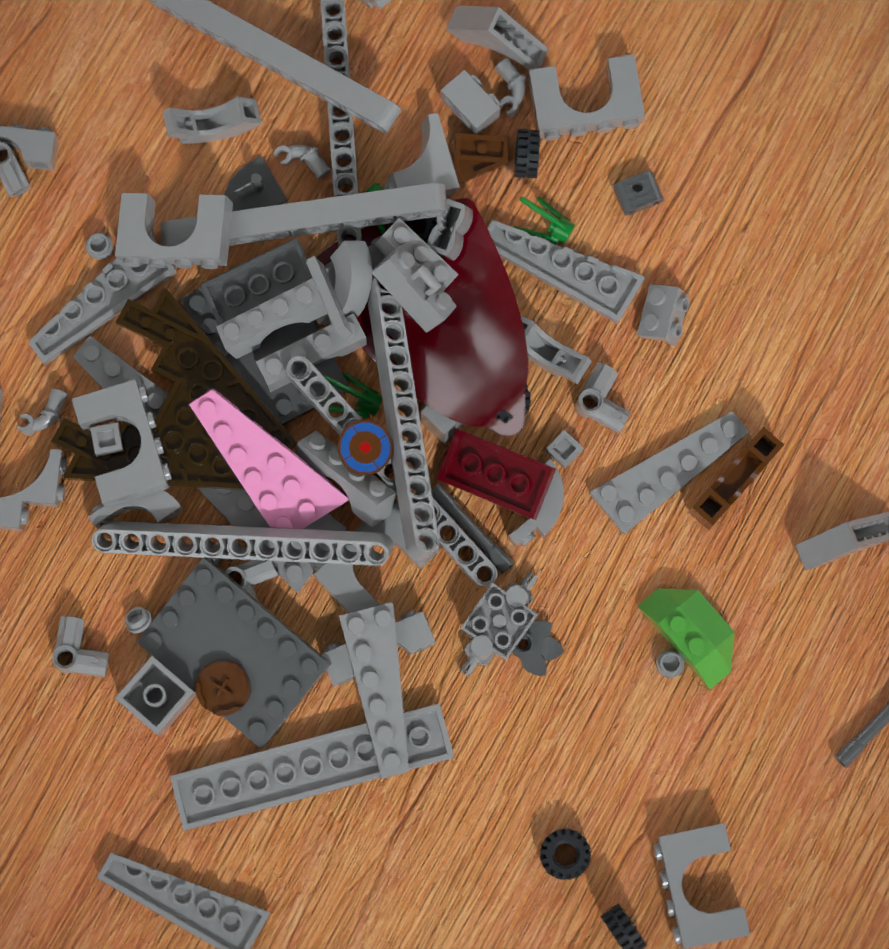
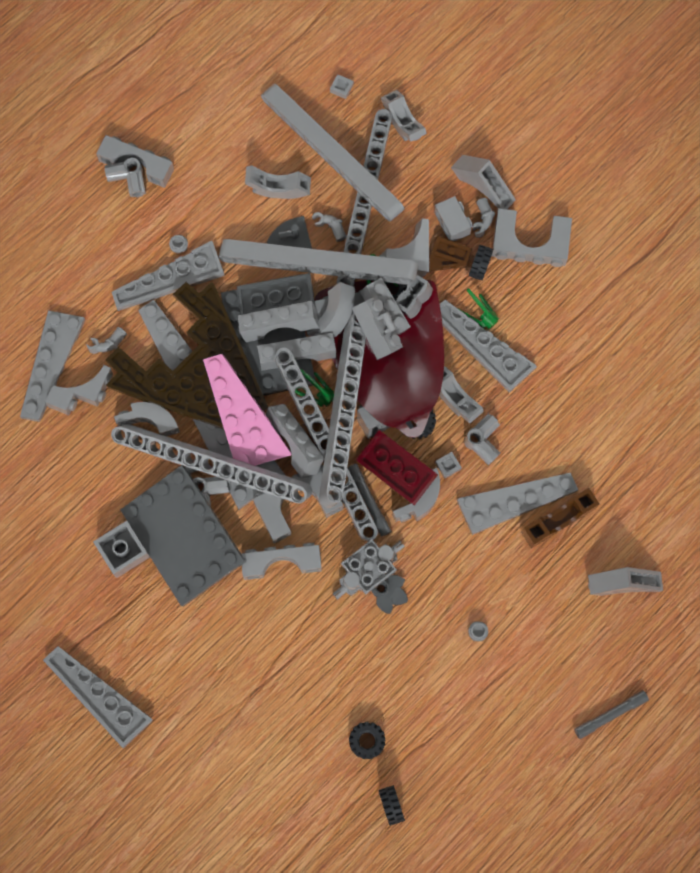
camera: 15 degrees right, 5 degrees down
light grey piece [52,616,109,678] -> none
light grey arch [72,380,172,507] -> none
light grey plate [90,422,124,456] -> none
light grey arch [115,193,233,269] -> none
light grey plate [125,607,152,634] -> none
light grey plate [170,703,454,831] -> none
reddish brown tile [195,660,251,716] -> none
light grey tile [306,256,352,338] -> none
tile [337,420,393,476] -> none
light grey wing [339,602,409,779] -> none
dark grey piece [613,170,664,216] -> none
light grey bracket [637,284,689,346] -> none
bright green wedge [637,588,735,690] -> none
light grey arch [653,823,750,949] -> none

